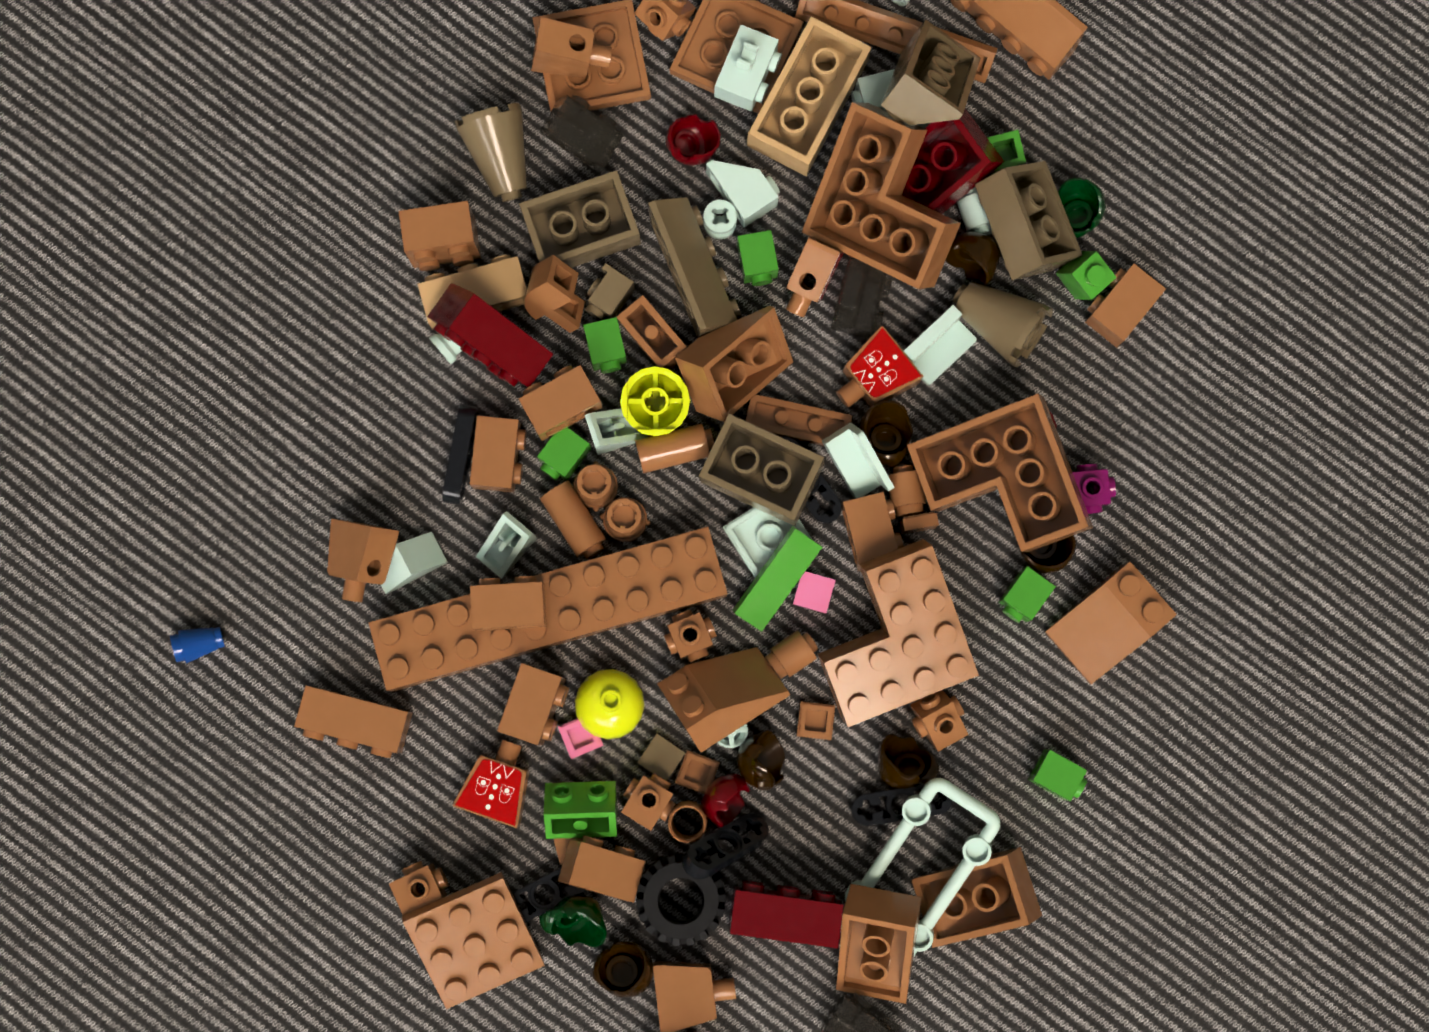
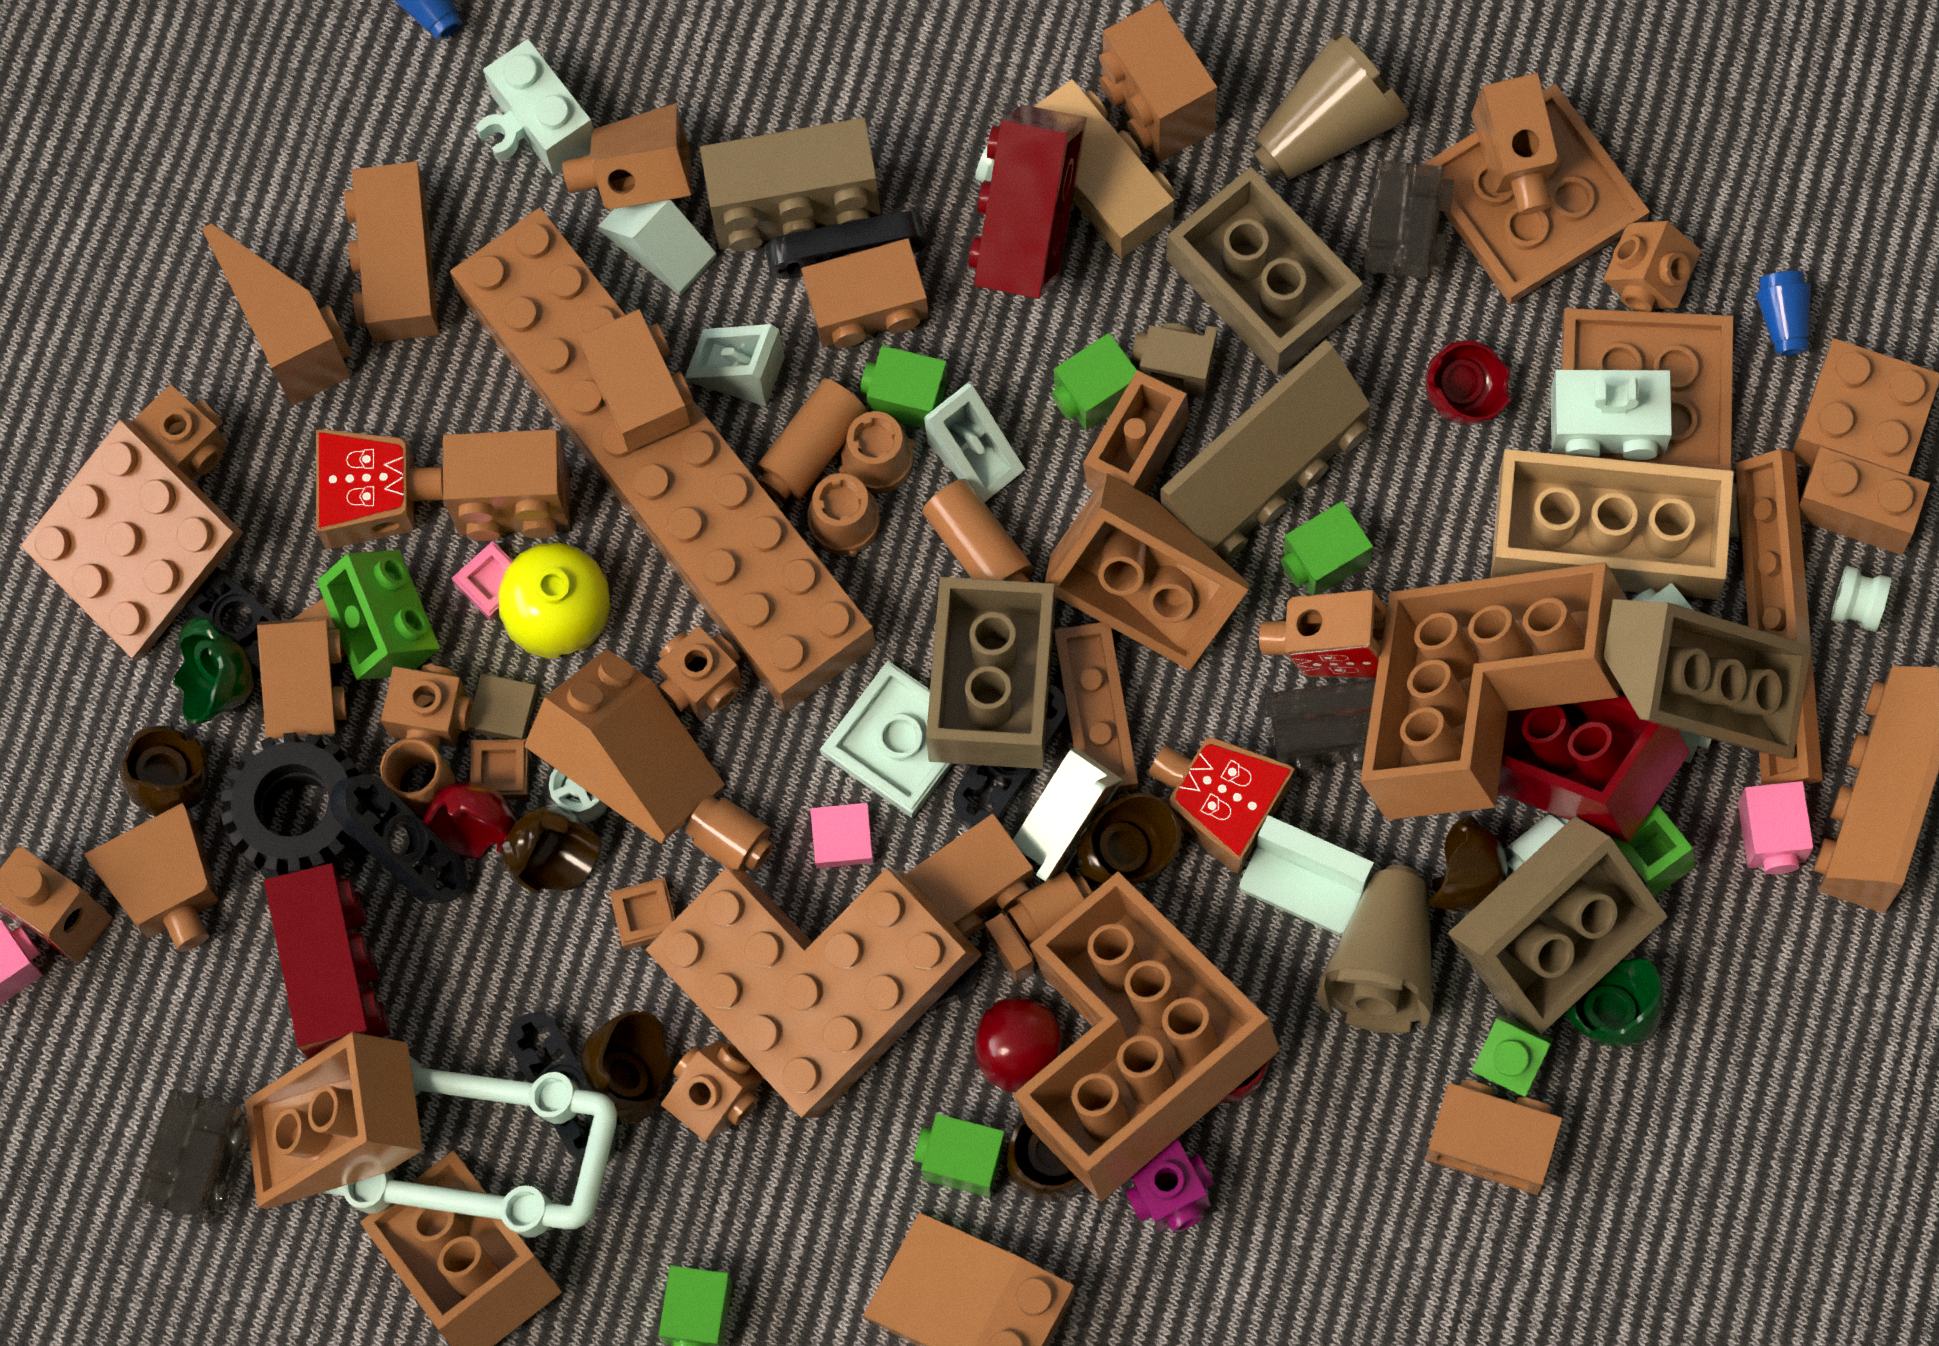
camera: 80 degrees right, 10 degrees down
medium nougat brick [519,365,603,441] -> none
medium nougat brick [524,255,585,333] -> none
neon yellow cylinder [620,366,690,436] -> none
light aqua wheel [703,199,737,240] -> none
light aqua slope [706,160,780,228] -> none
bright green tile [732,526,823,632] -> none
none -> medium nougat slope [201,223,352,406]
none -> light aqua brick [476,39,594,176]
none -> dark tan brick [699,117,881,251]
none -> dark red hair [974,997,1062,1092]
none -> bright pink brick [1738,781,1813,874]

